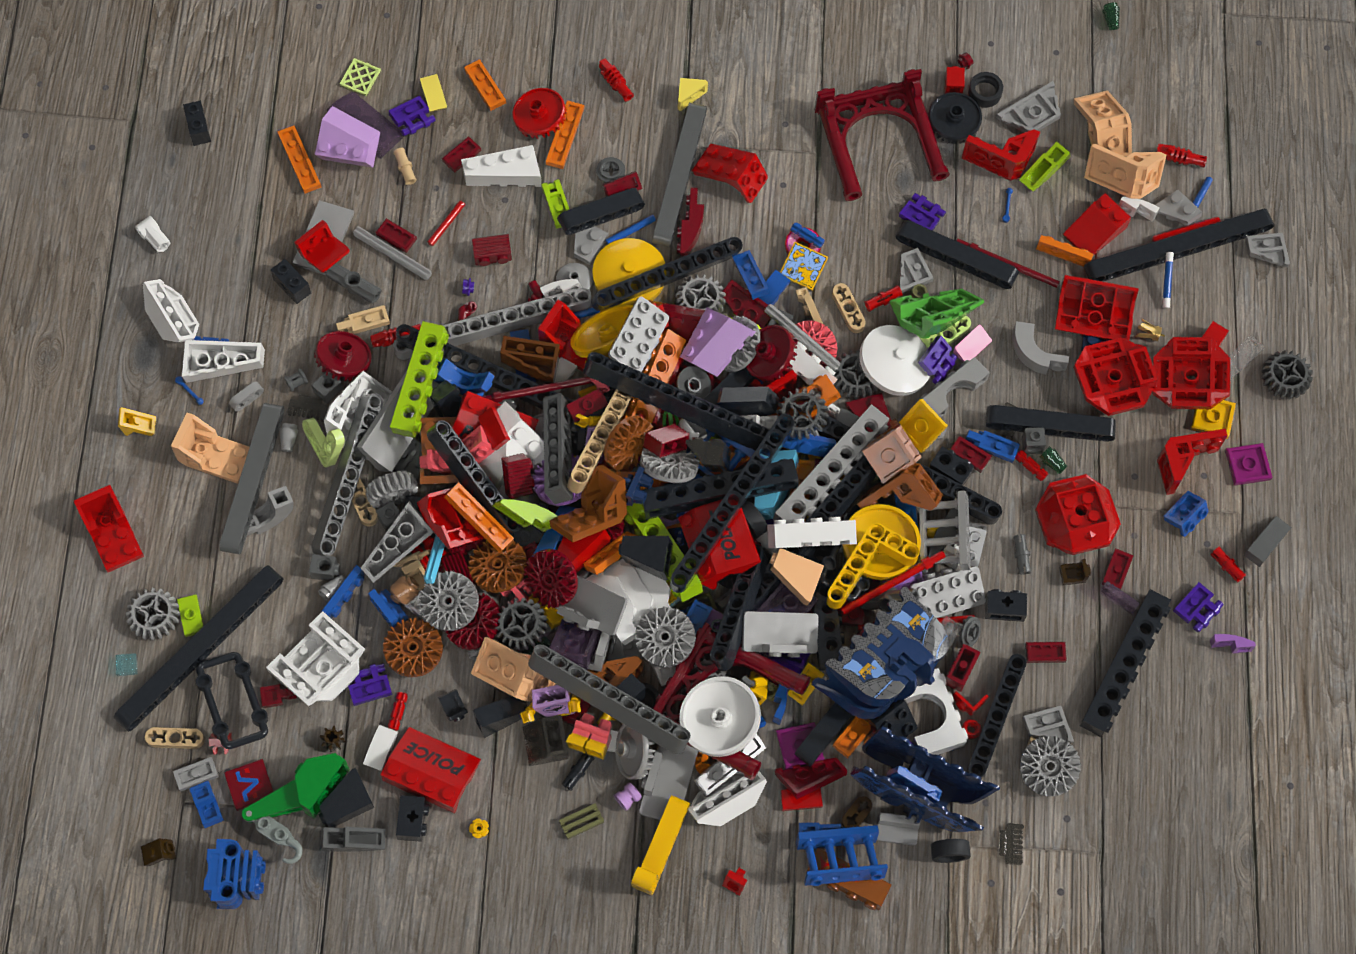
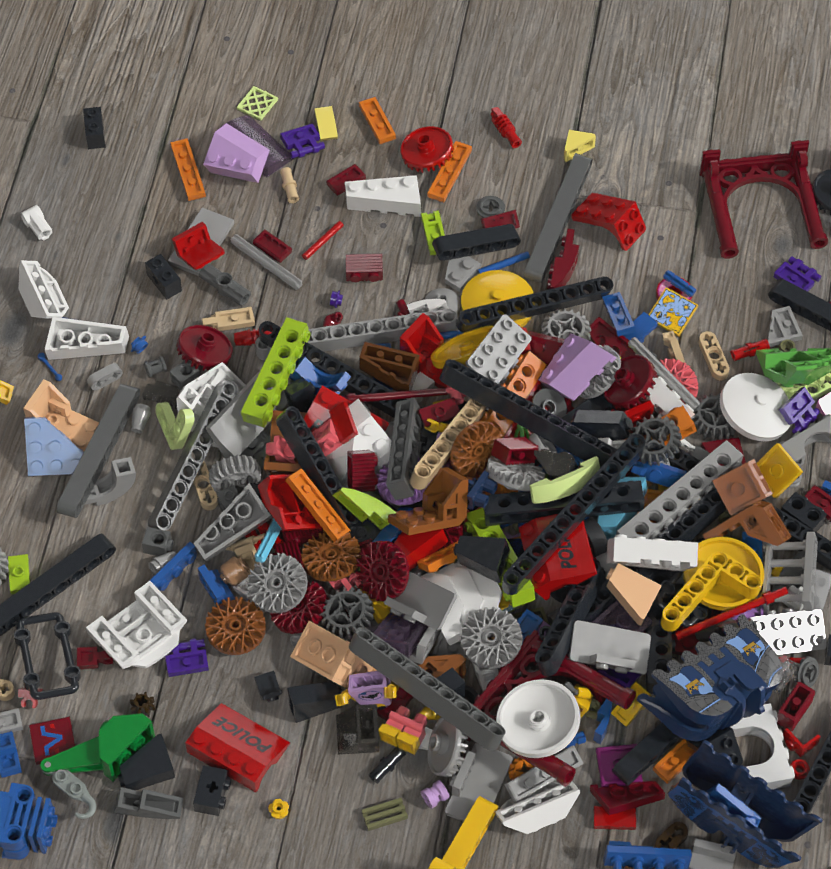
camera: 10 degrees right, 10 degrees down
white slope [363,725,398,771] -> none
red axle [388,692,408,731] -> none
none -> medium blue plate [24,417,84,476]
none -> blue plate [131,336,148,354]
none -> yellowish green slope [529,456,600,504]

